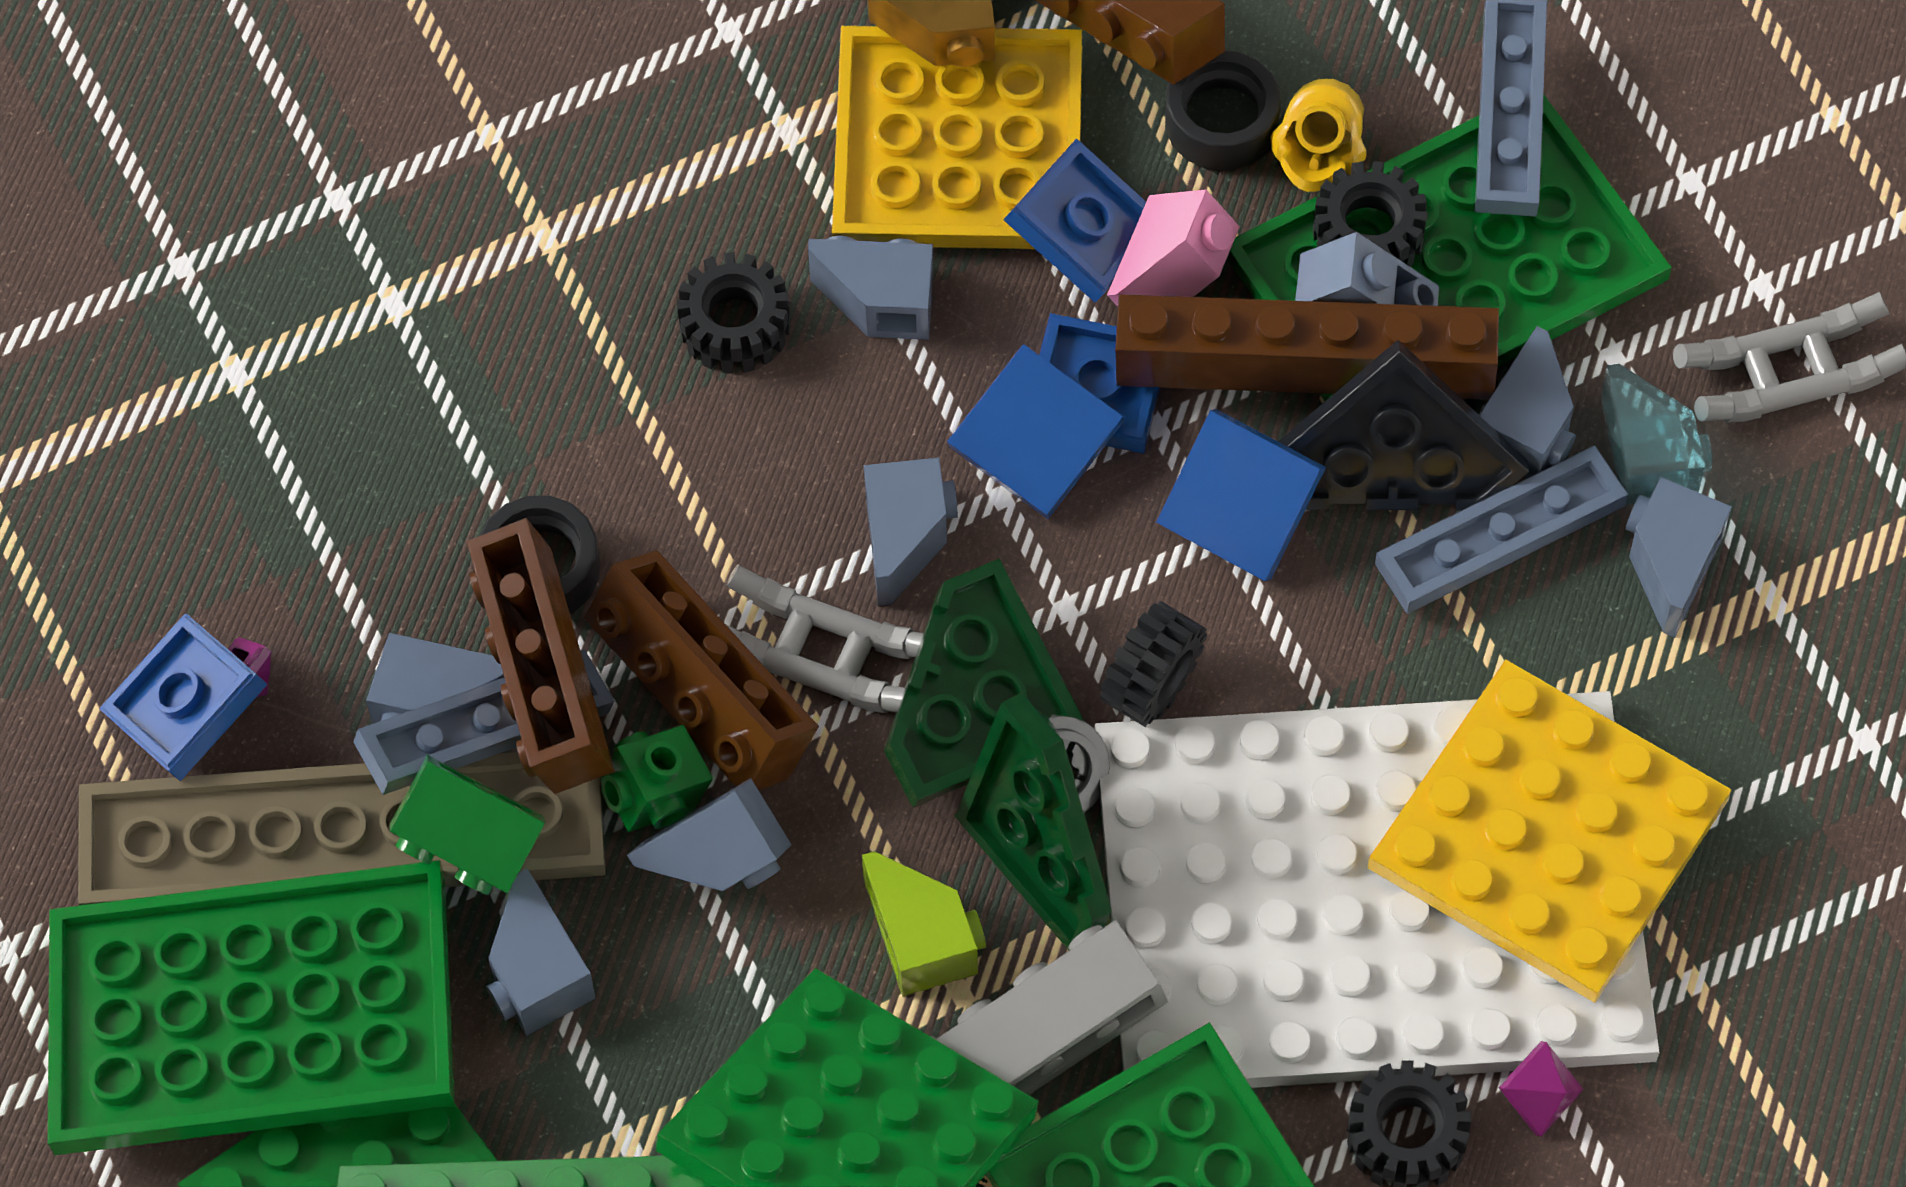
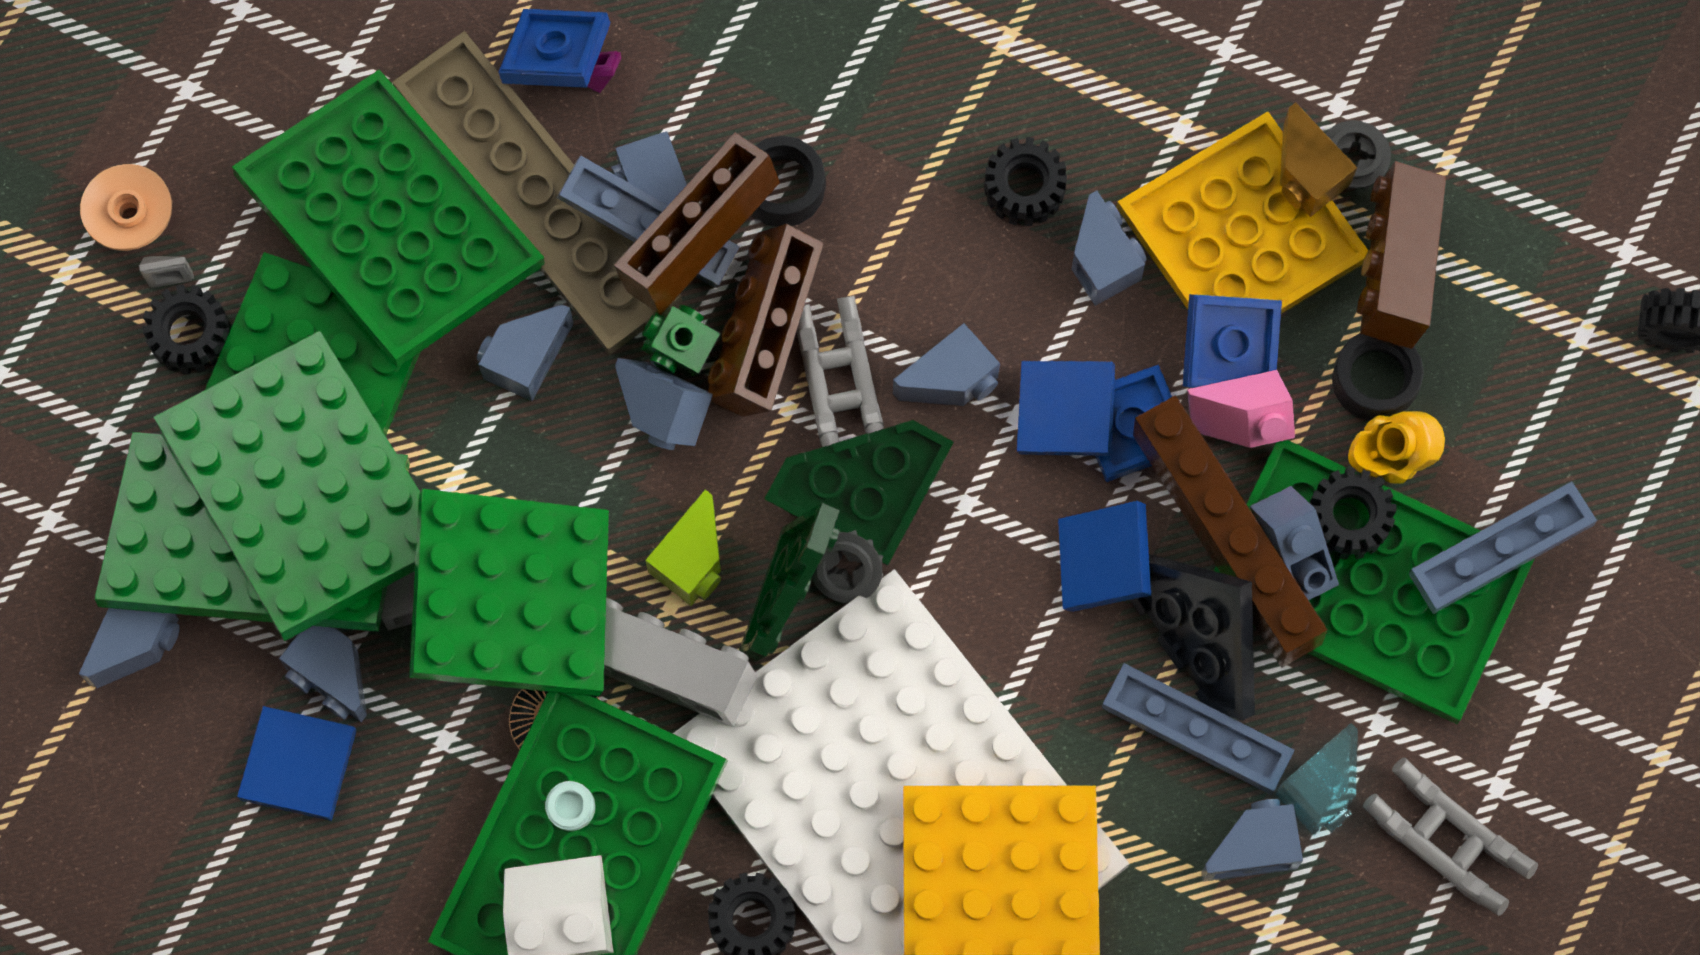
camera: 55 degrees right, 10 degrees up
green brick [389,755,545,895] -> none
black tyre [1100,601,1207,728] -> none
sand blue slope [1480,326,1576,479] -> none

